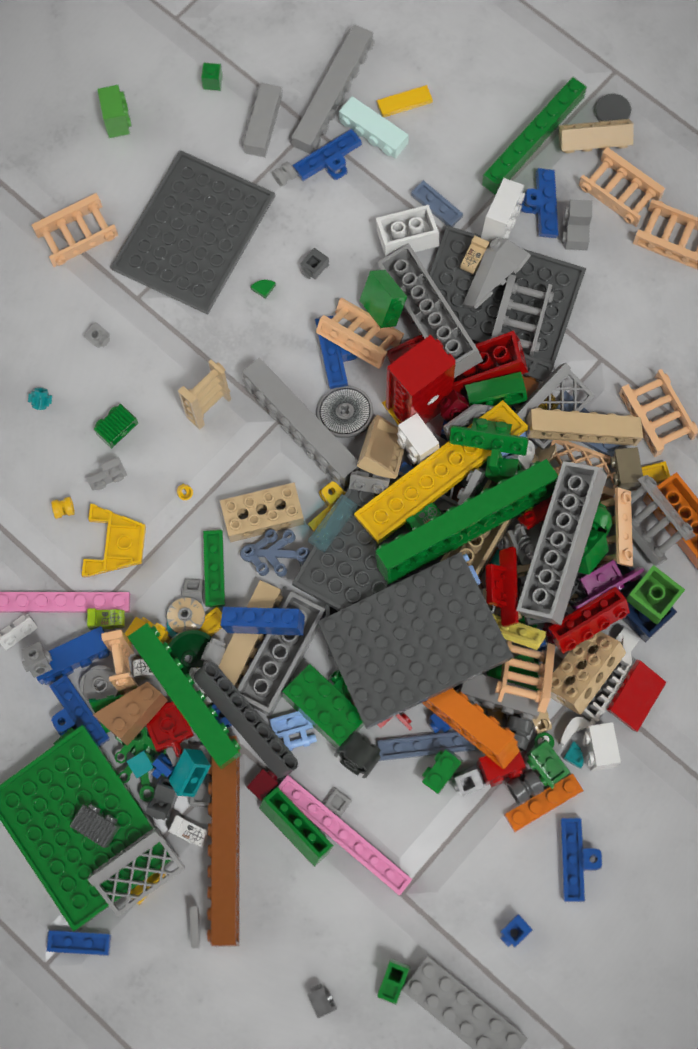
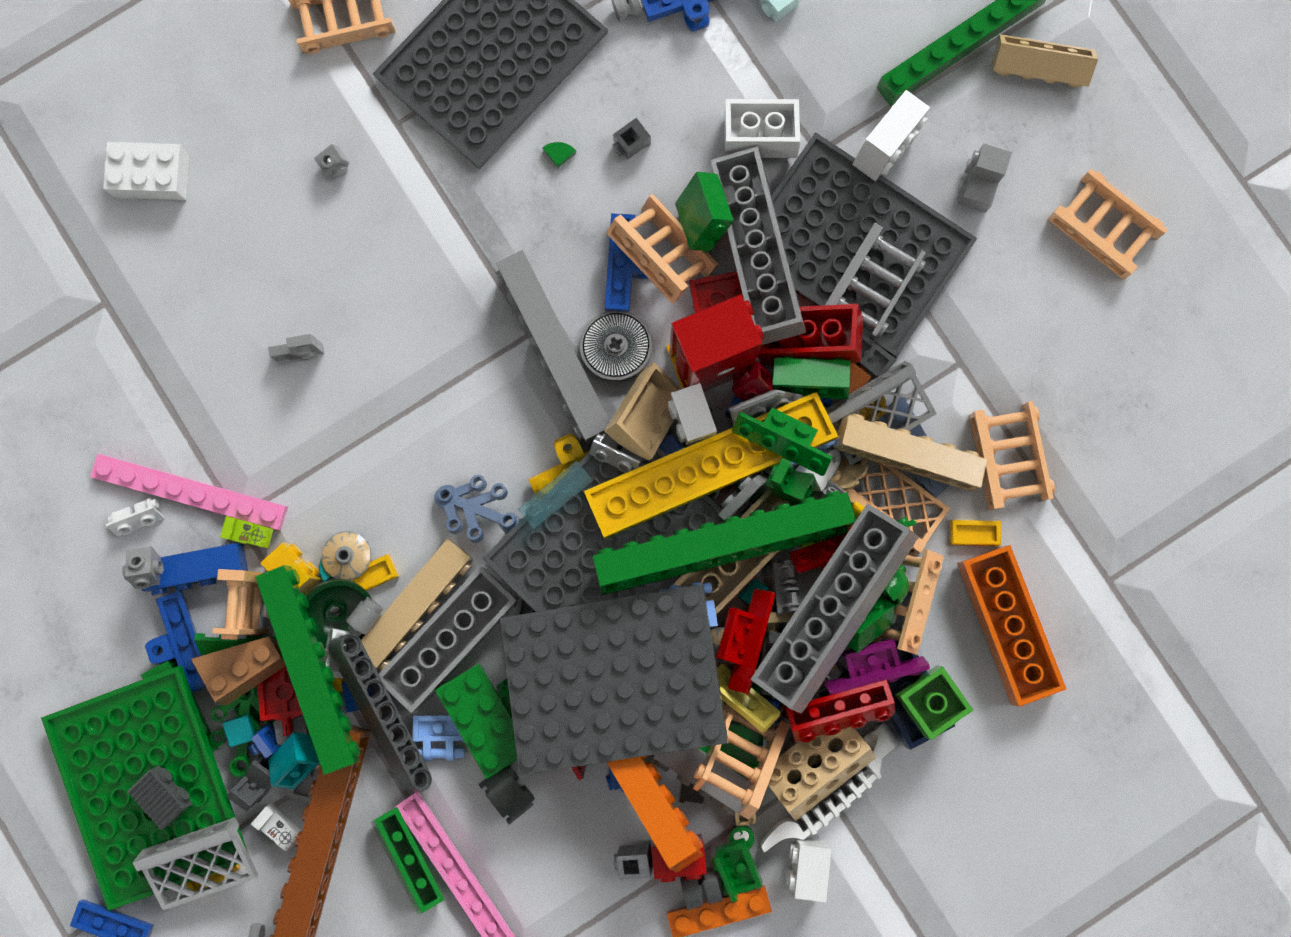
camera: 15 degrees right, 10 degrees up
teal gear [28,387,52,410] -> none
yellow wheel [51,496,75,519] -> none
light grey plate [80,665,119,701] -> none
yellow wing [81,504,146,578] -> none
green brick [94,404,139,449] -> none
yellow hinge [176,484,193,500] -> none
tan fence [178,360,231,430] -> none
light grey slope [182,579,204,603] -> none
green plate [203,530,226,607] -> none
tan brick [220,482,304,543] -> none
blue brick [220,607,305,635] -> none
dark red brick [247,769,279,802] -> none
light grey tile [324,789,352,817] -> none
sand blue tile [377,732,479,761] -> none
green leg [405,502,443,532] -> none
sand blue plate [411,180,463,227] -> none
green brick [422,749,464,794] -> none
tan leg [460,235,490,275] -> none
light grey wedge [463,238,531,309] -> none
dark grey wheel [506,716,533,751] -> none
blue plate [520,168,559,238] -> none
teal tile [563,741,584,769] -> none
light nougat fence [579,147,665,227] -> none
dark grey tile [595,93,631,122] -> none
red tile [607,660,667,732] -> none
light grey fence [609,475,696,566] -> none
dark tan brick [610,447,643,491] -> none

